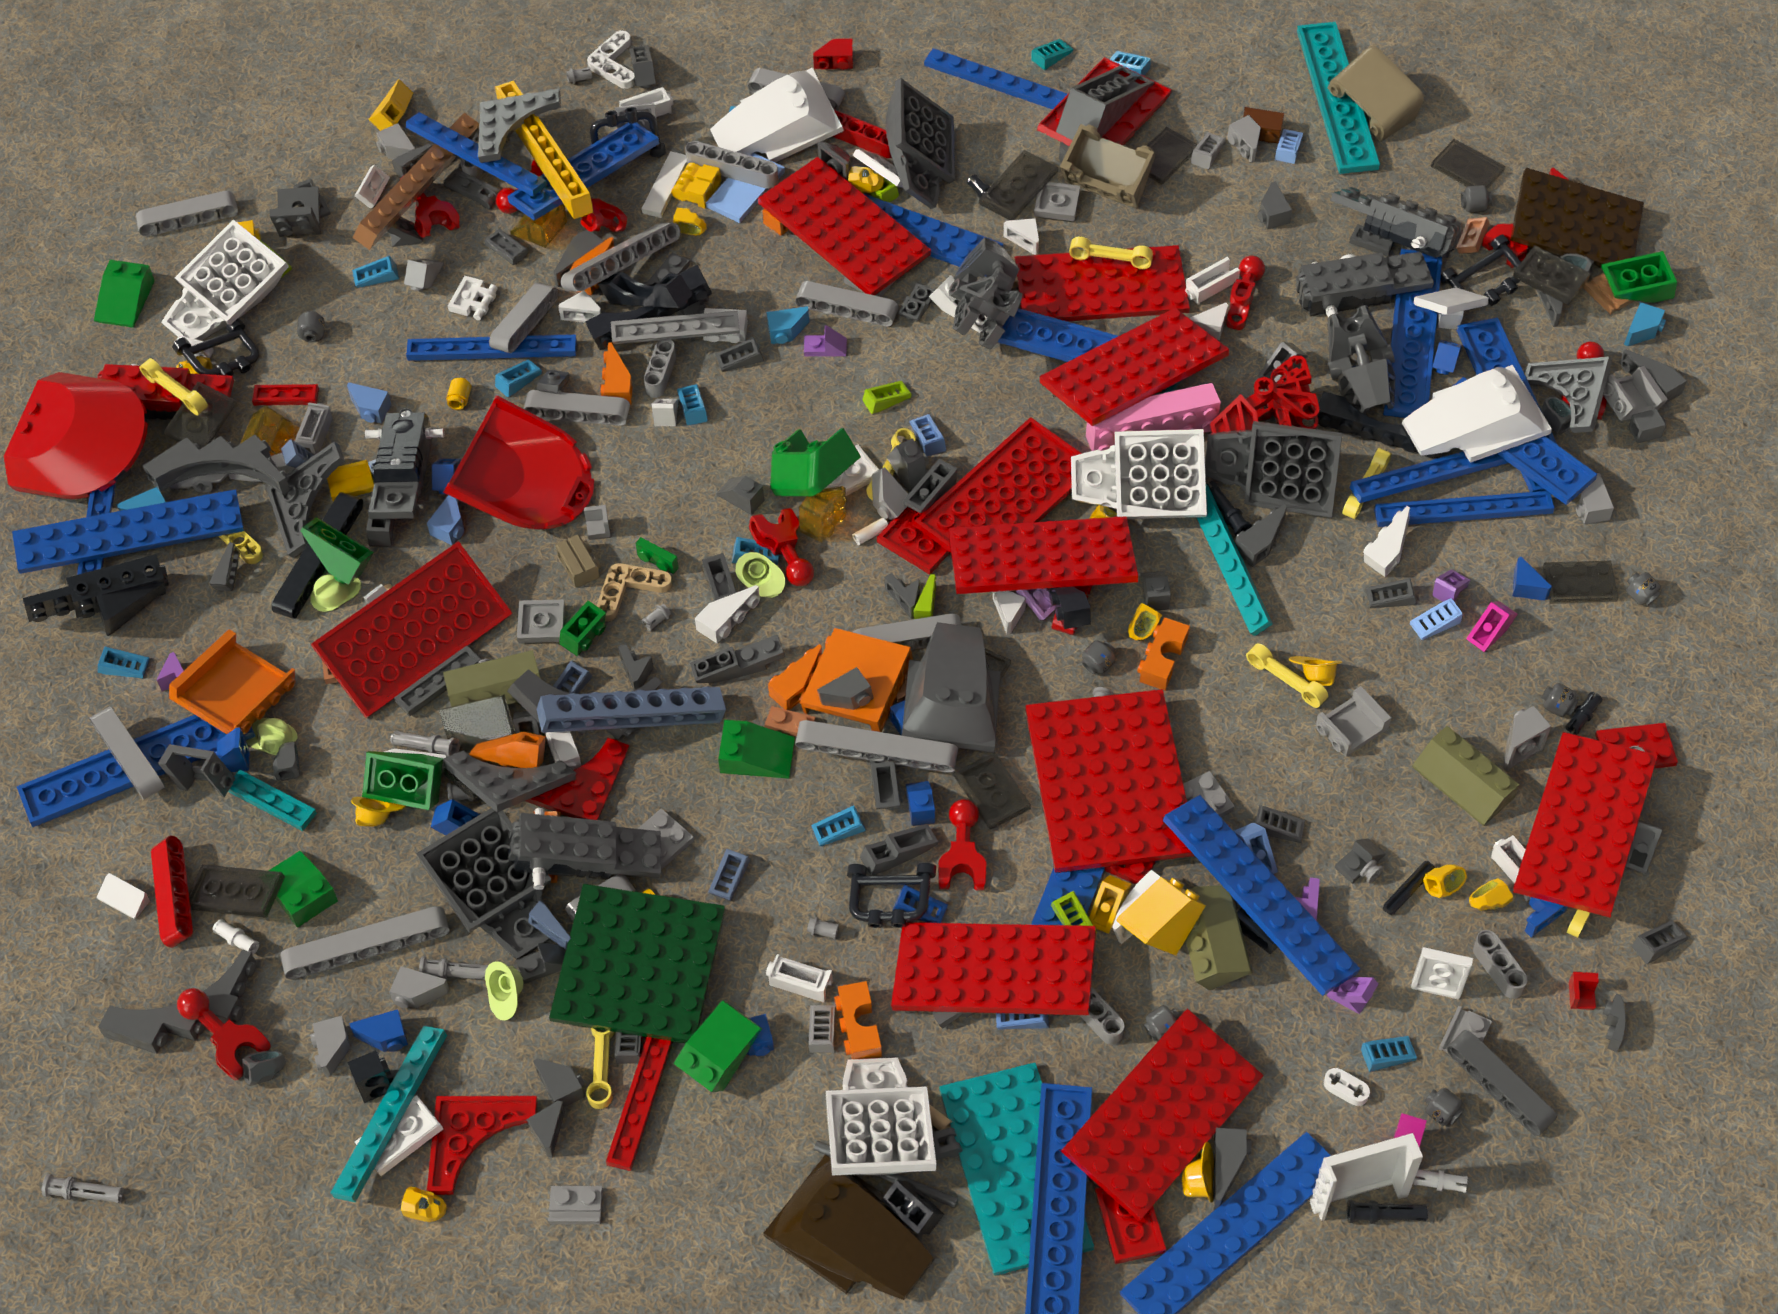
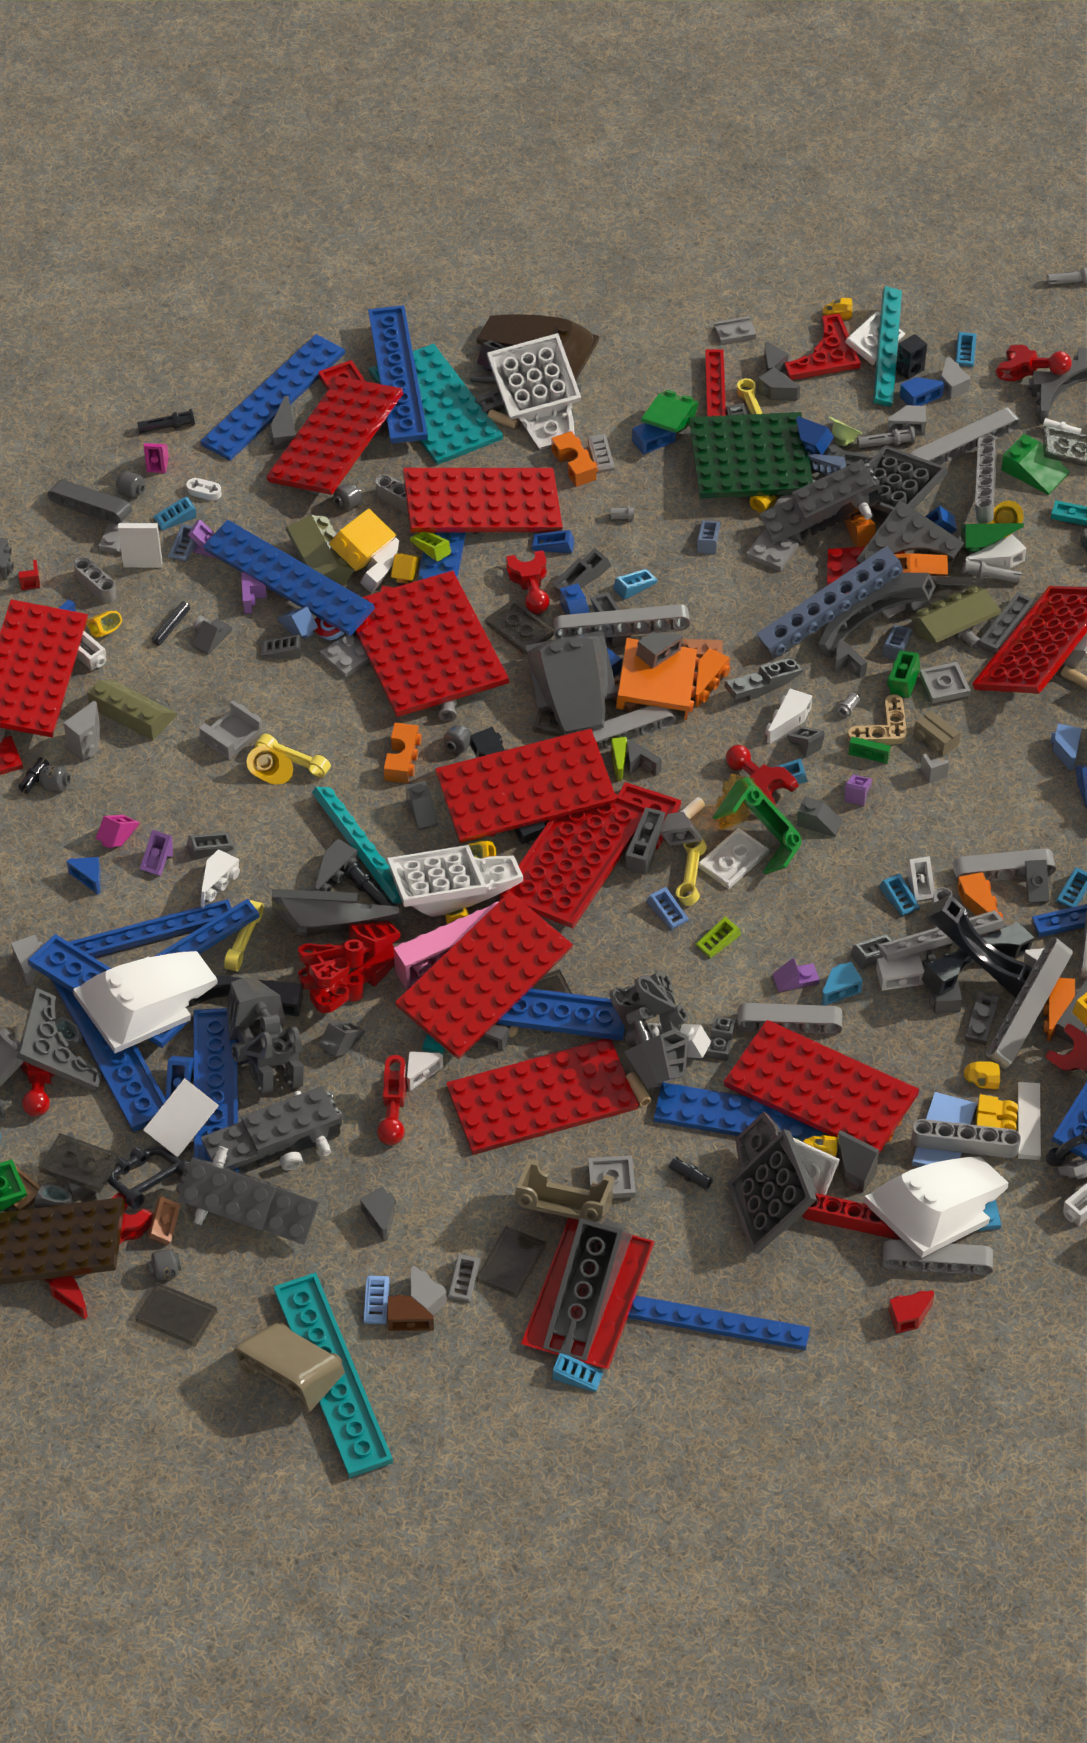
camera: 165 degrees right, 5 degrees down
dark grey rock [242,1051,286,1086] -> none
red windscreen [443,395,594,529] -> none
green slope [718,720,795,779] -> none
yellowish green piece [735,552,785,598] -> none
white window [766,954,833,1003] -> none
black bar [847,863,936,928] -> none
dark grey slope [886,438,926,493] -> none
clear smoke tile [979,150,1058,221] -> none
white slope [1004,219,1039,255] -> none
teal slope [1031,39,1073,70] -> none
light yellow piece [1069,237,1153,269] -> none
rock [1128,603,1162,641] -> none
yellow piece [1182,1142,1214,1203] -> none
white window [1185,257,1240,305] -> none
white panel [1310,1133,1423,1221] -> none
light blue slope [1410,598,1463,640] -> none
white pin [1414,1169,1468,1193] -> none
yellow rock [1423,864,1467,898] -> none
clear smoke plate [1543,560,1619,604] -> none
none -> sand blue slope [168,523,197,562]
none -> blue slope [796,416,834,455]
none -> medium lavender slope [845,775,873,806]
none -> dark azure slope [955,332,977,367]
none -> light grey beam [975,435,996,524]

